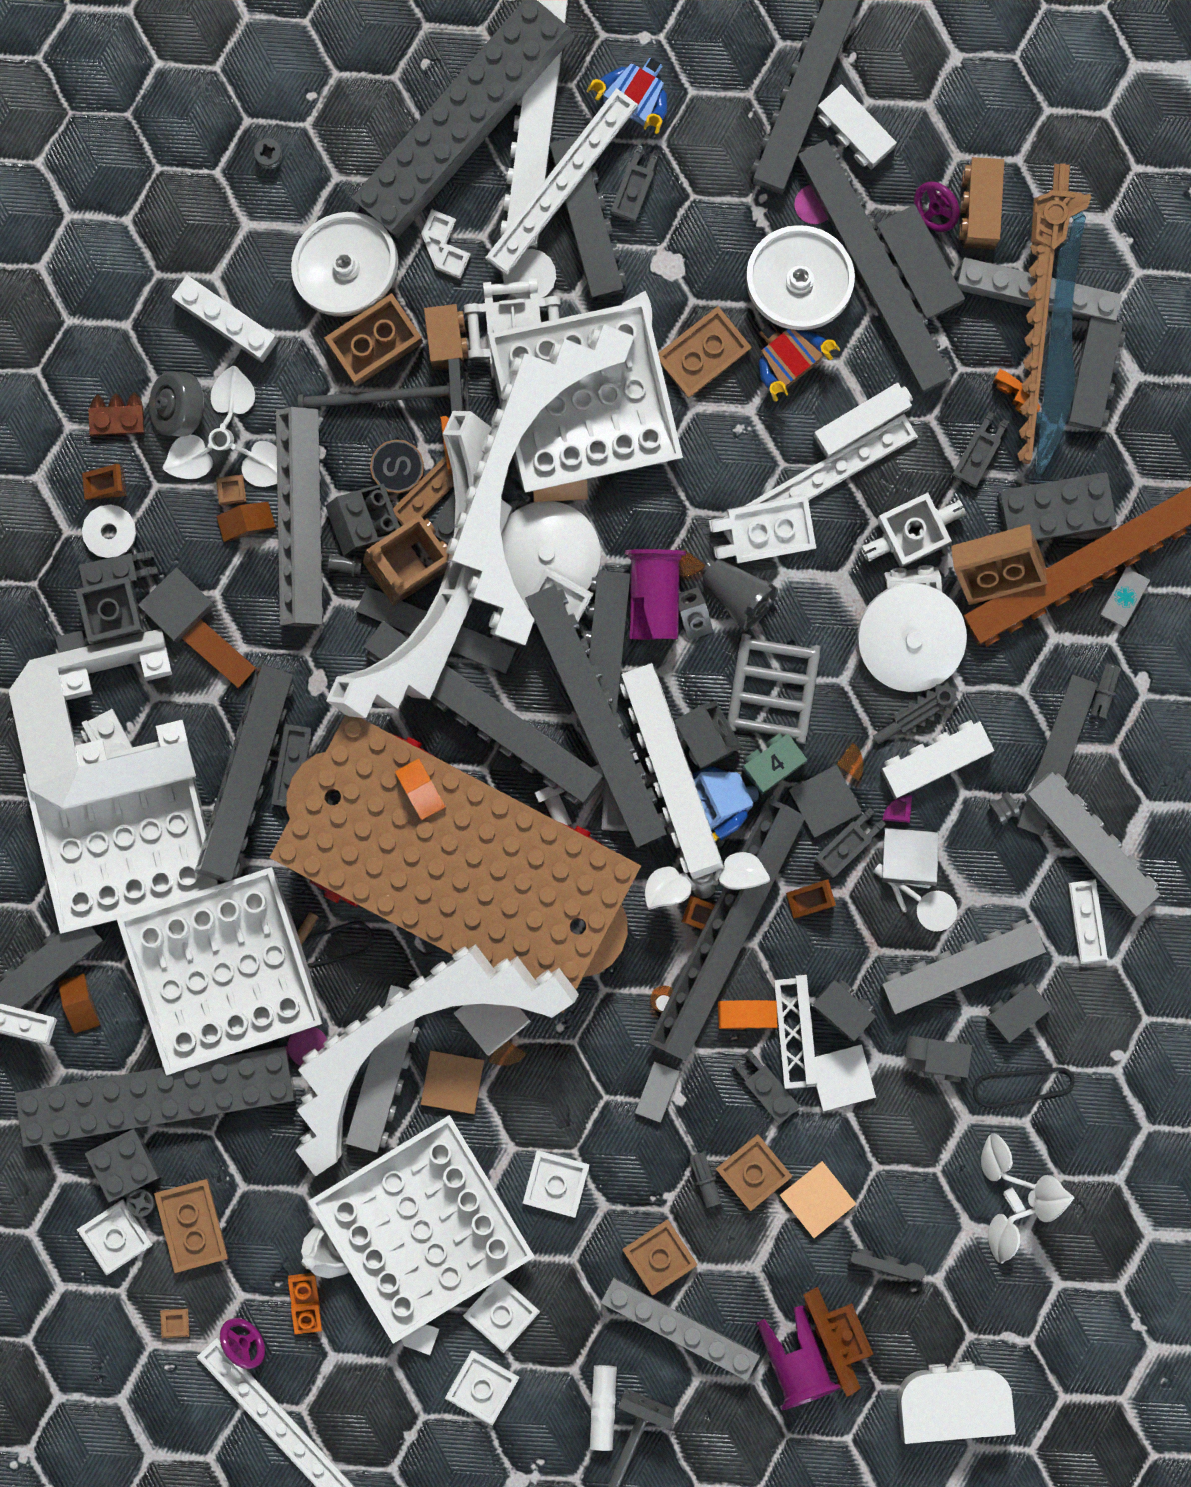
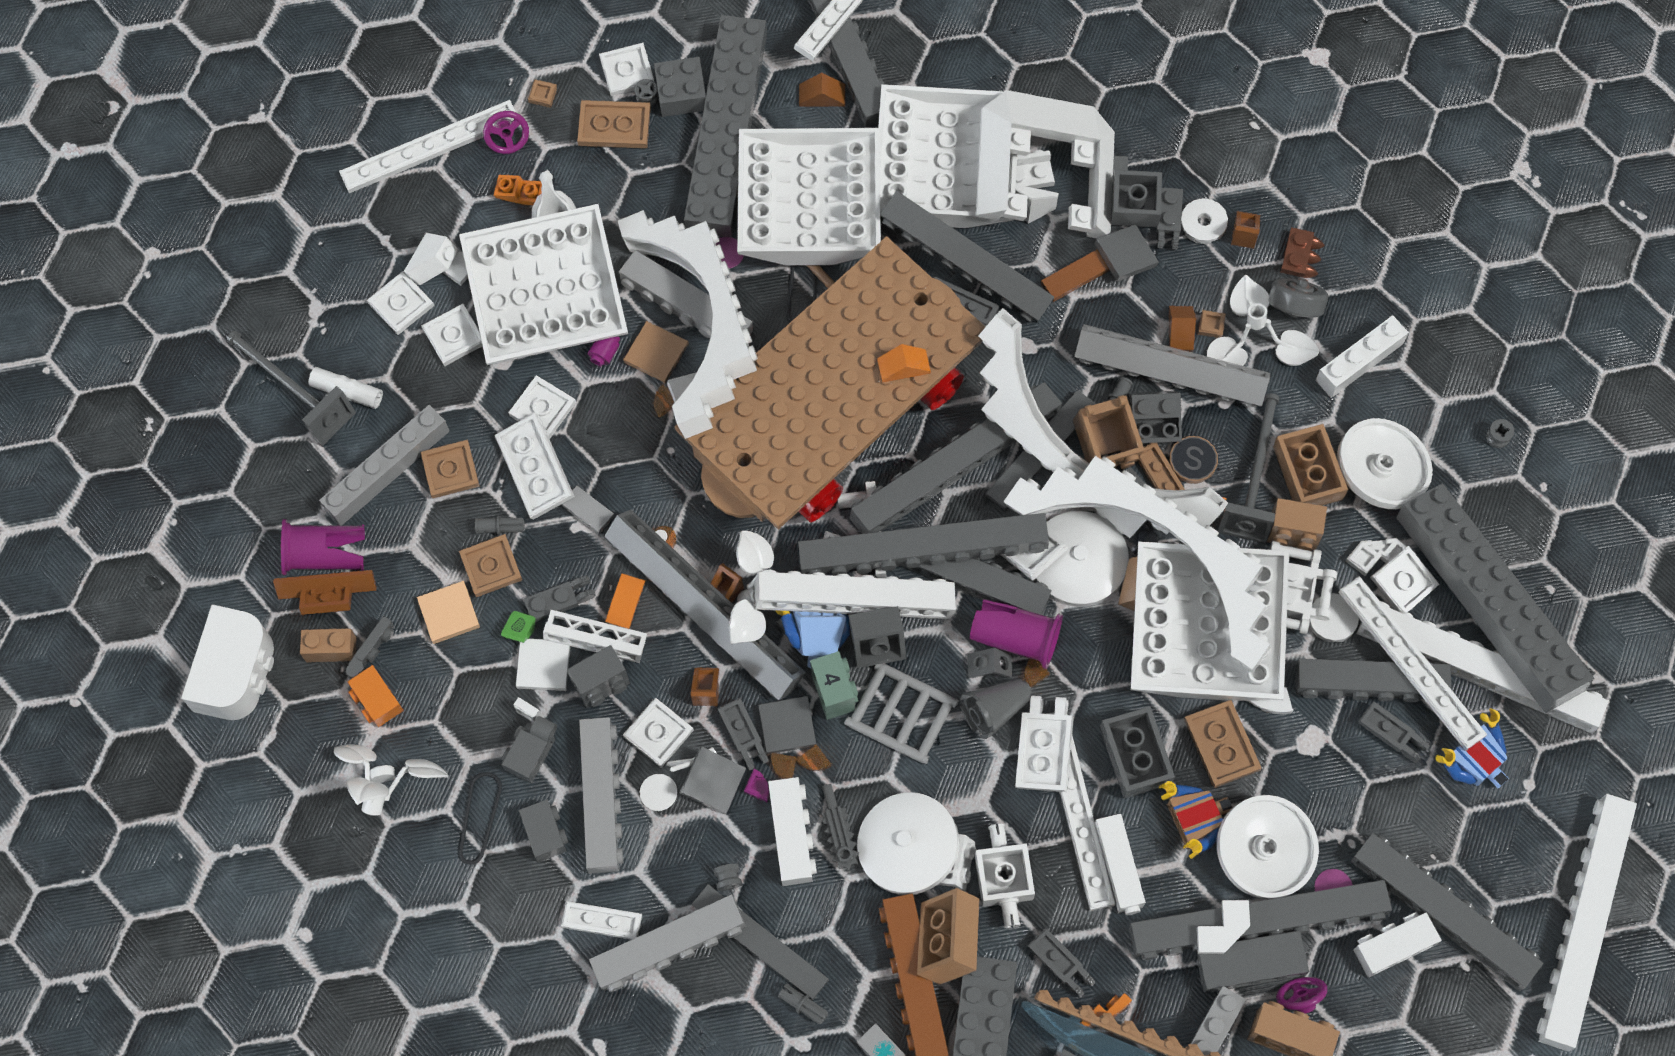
camera: 110 degrees right, 15 degrees down
none -> medium nougat brick [300,629,357,662]
none -> orange brick [348,665,404,728]
none -> white slope [404,233,459,285]
none -> white tile [495,412,575,520]
none -> bright green slope [501,611,535,643]
none -> white tile [514,697,542,722]
none -> magenta brick [588,336,620,367]
none -> white tile [623,698,694,768]
none -> clear orange tile [771,753,797,779]
none -> white slope [1015,184,1058,224]
none -> dark grey brick [1100,707,1175,799]
none -> white tile [1197,900,1250,954]
none -> white tile [1370,546,1439,612]

